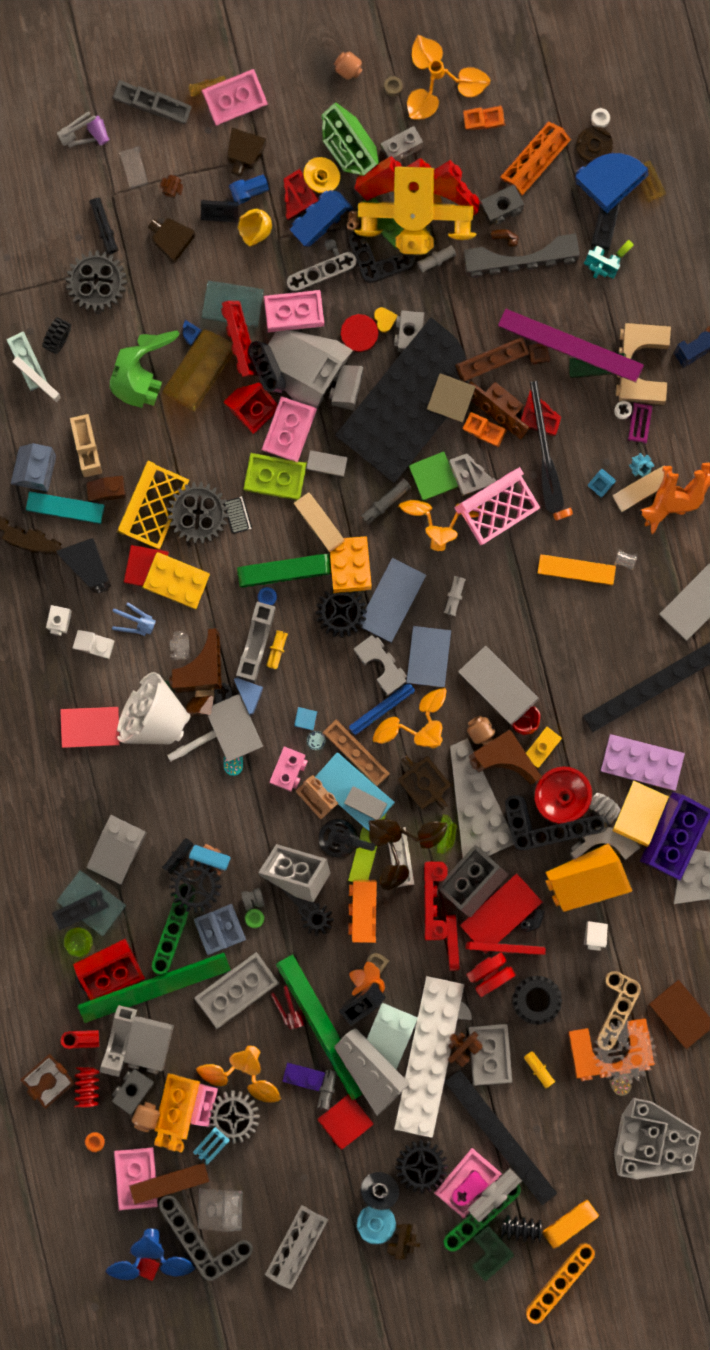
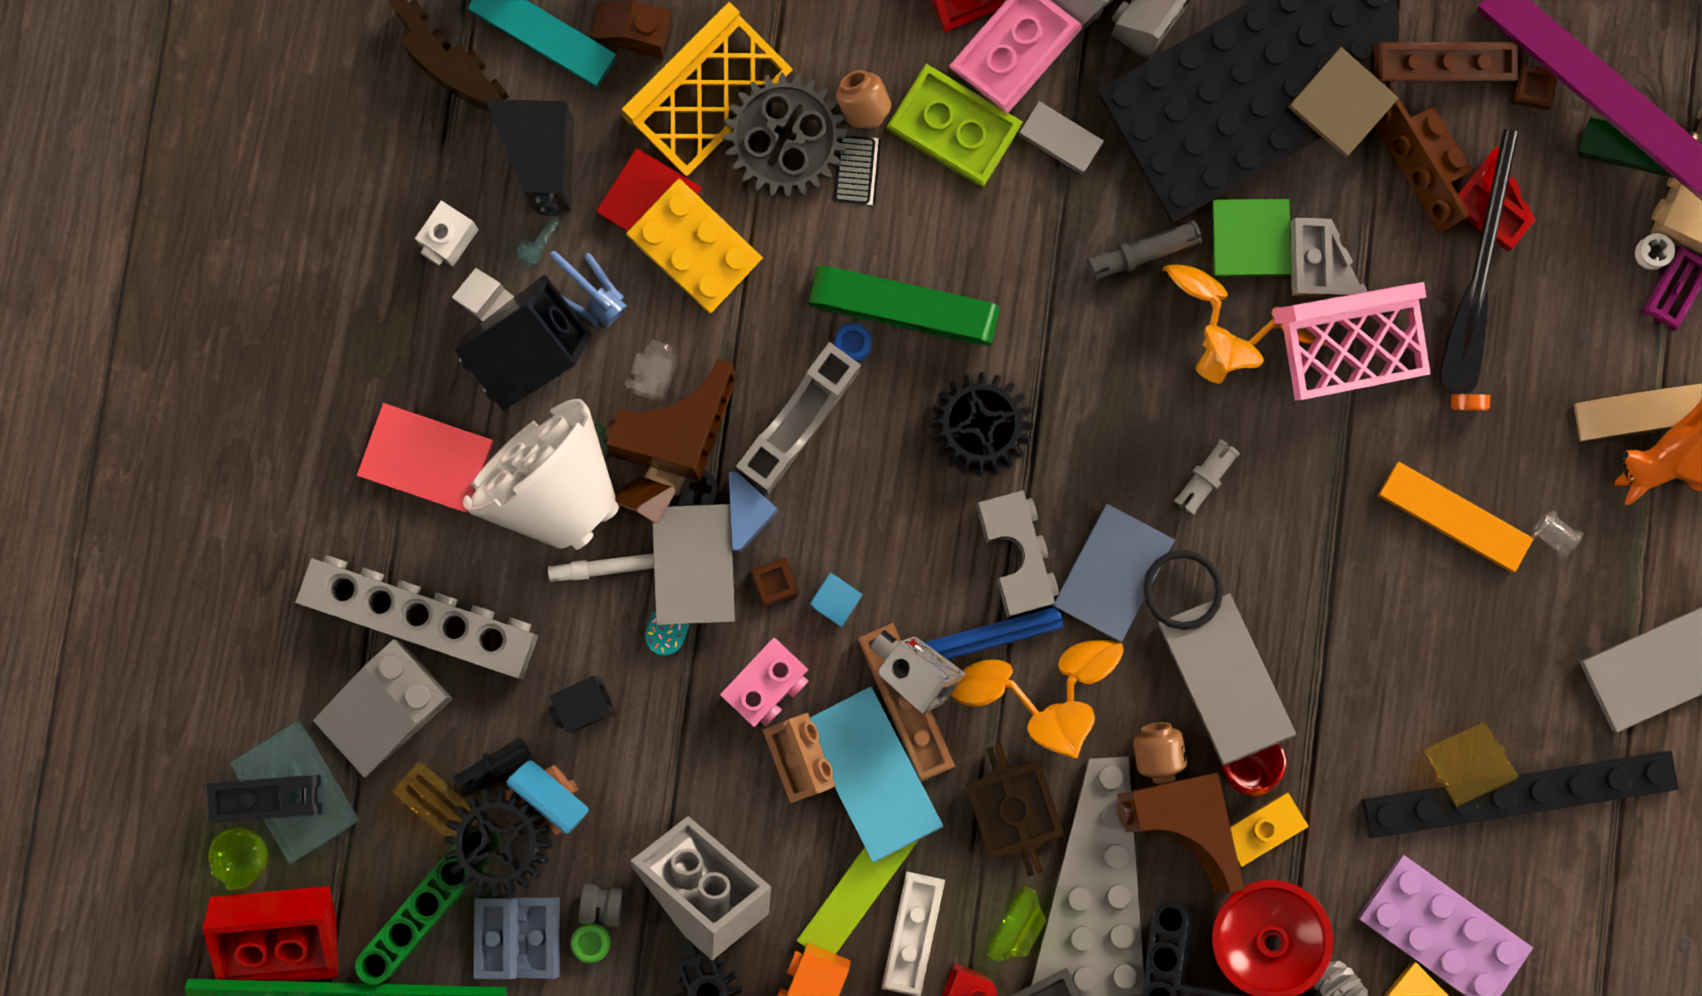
camera: 15 degrees right, 0 degrees up
yellow axle [267,630,288,669] -> none
tan slope [294,492,345,552] -> none
clear light blue tile [307,731,326,751] -> none
black dish [319,819,375,858] -> none
light orange plate [330,536,372,593] -> none
light grey tile [344,786,388,820] -> none
sand blue tile [359,558,426,643] -> none
dark brown plant [369,819,448,890] -> none
orange slope [462,412,507,447] -> none
dark azure slope [587,469,616,498] -> none
medium azure gear [629,453,654,477] -> none
none -> light grey brick [295,555,539,680]
none -> clear yellow tile [392,762,471,837]
none -> black slope [454,275,592,411]
none -> clear light blue hand [517,217,560,265]
none -> black brick [548,676,617,733]
none -> reddish brown tile [750,557,799,608]
none -> medium nougat head [836,70,891,129]
none -> light grey torso [870,630,966,714]
none -> black piece [1143,550,1224,630]
none -> clear yellow piece [1424,722,1518,806]

